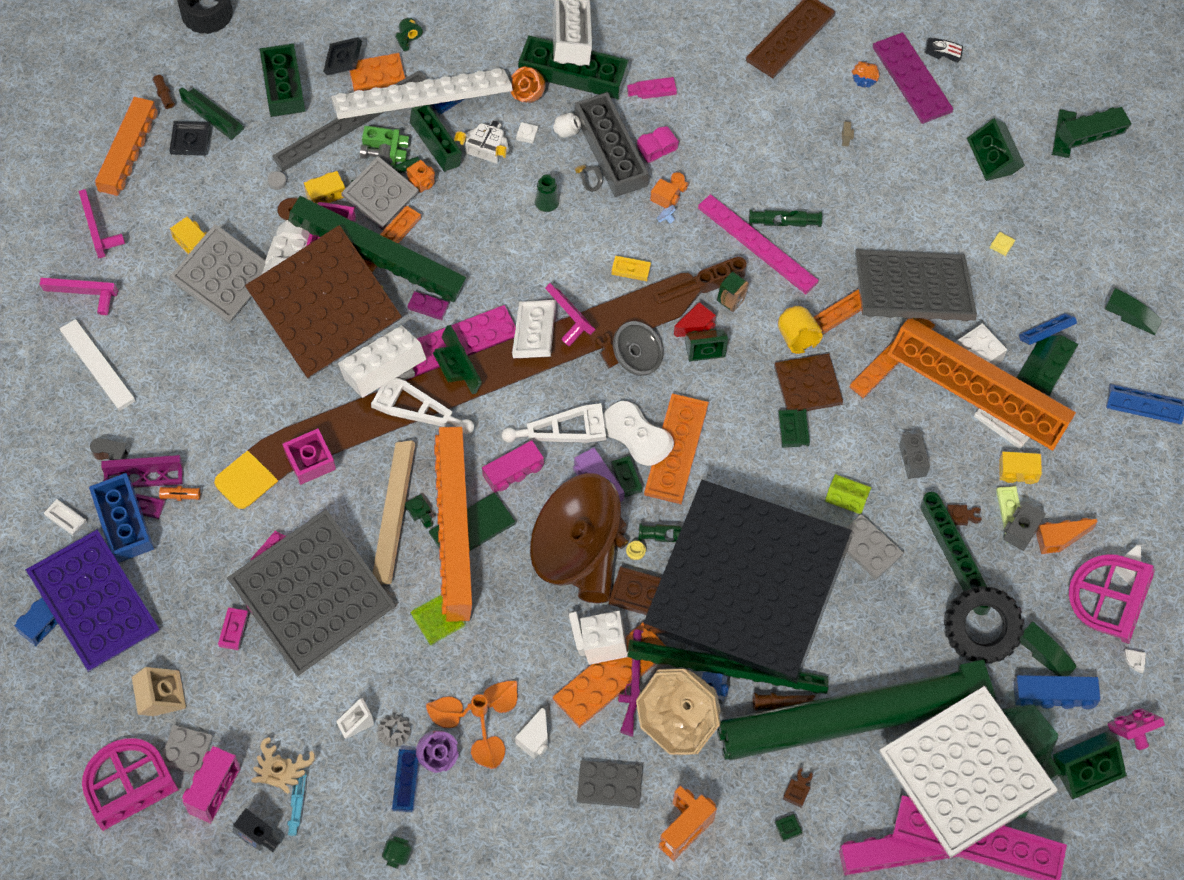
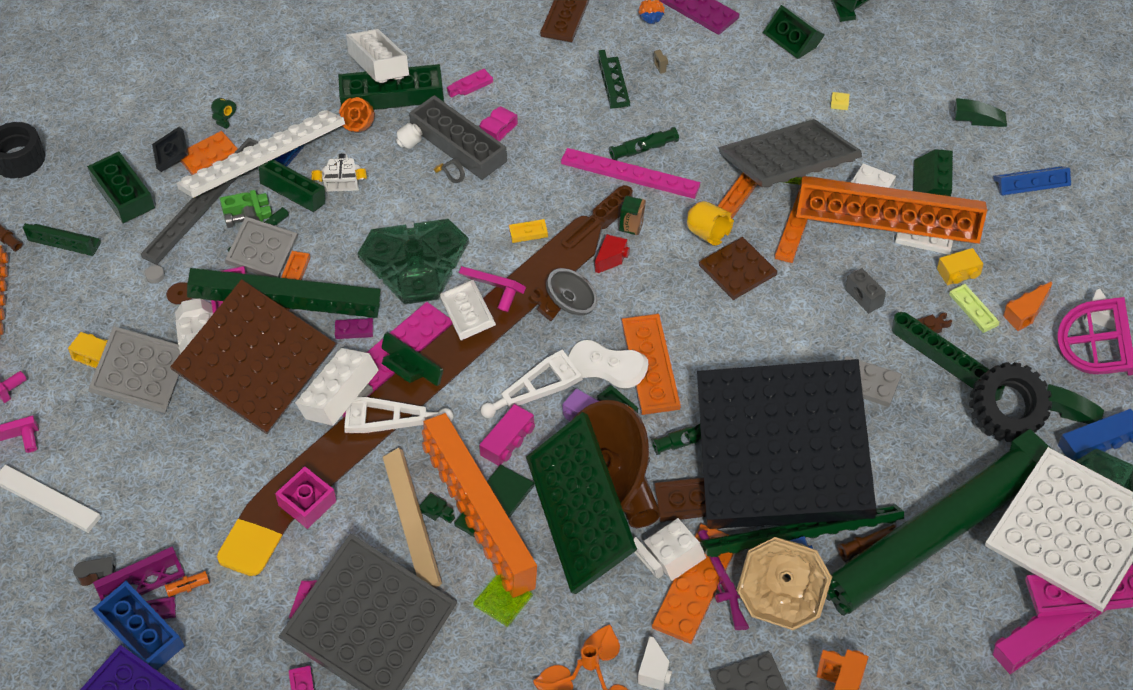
camera: 20 degrees left, 10 degrees down
white tile [44,499,87,536] -> none
black plate [169,121,210,156] -> none
yellow brick [304,171,345,204] -> none
orange brick [407,160,435,193] -> none
white plate [516,122,538,144] -> none
dark green plant [534,174,559,212] -> none
light yellow plate [626,541,646,560] -> none
orange brick [650,172,688,208] -> none
light blue plant [656,205,675,224] -> none
dark green slope [685,329,728,362] -> none
dark green tile [774,814,803,842] -> none
dark green plate [778,409,810,448] -> none
reddish brown plate [783,768,813,808] -> none
lime bracket [825,474,872,514] -> none
dark grey brick [1003,502,1046,551] -> none
blue tile [1019,313,1077,345] -> none
none -> clear green plate [357,219,469,304]
none -> dark green plate [526,412,637,594]
none -> dark green fence [598,50,630,109]

